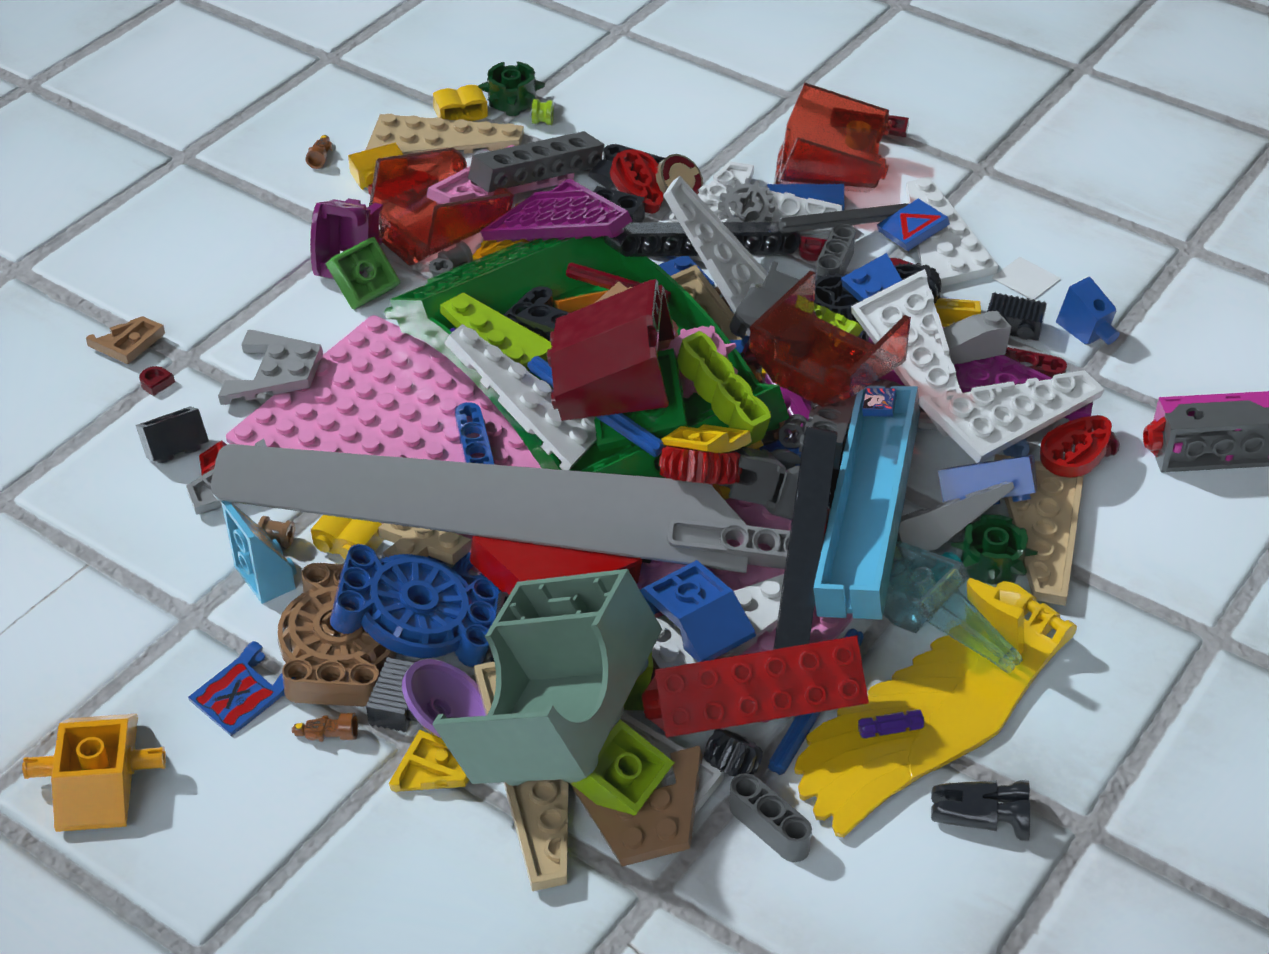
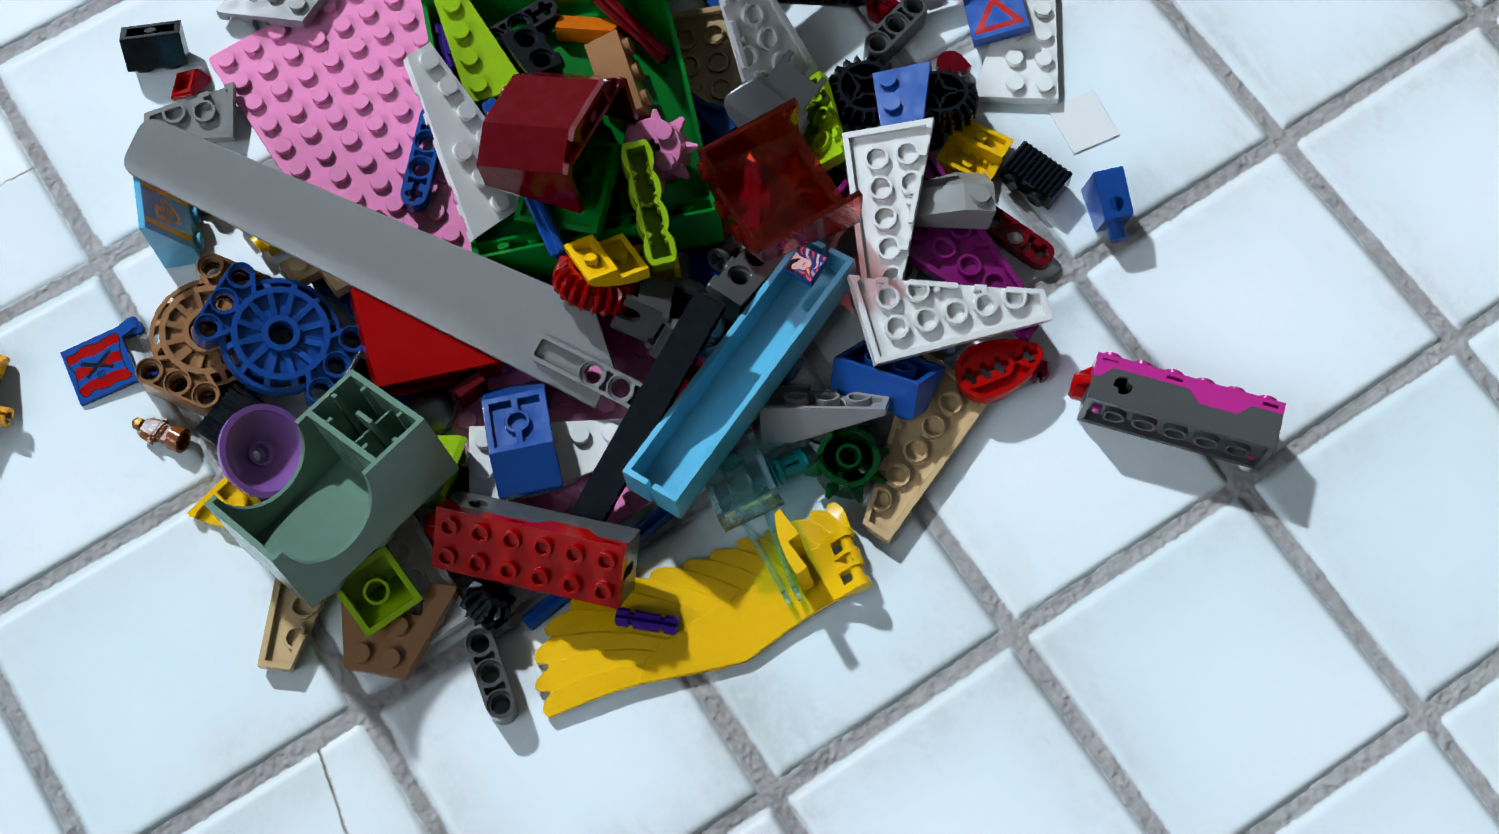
camera: 20 degrees right, 25 degrees up
black piece [931,780,1030,841] -> none

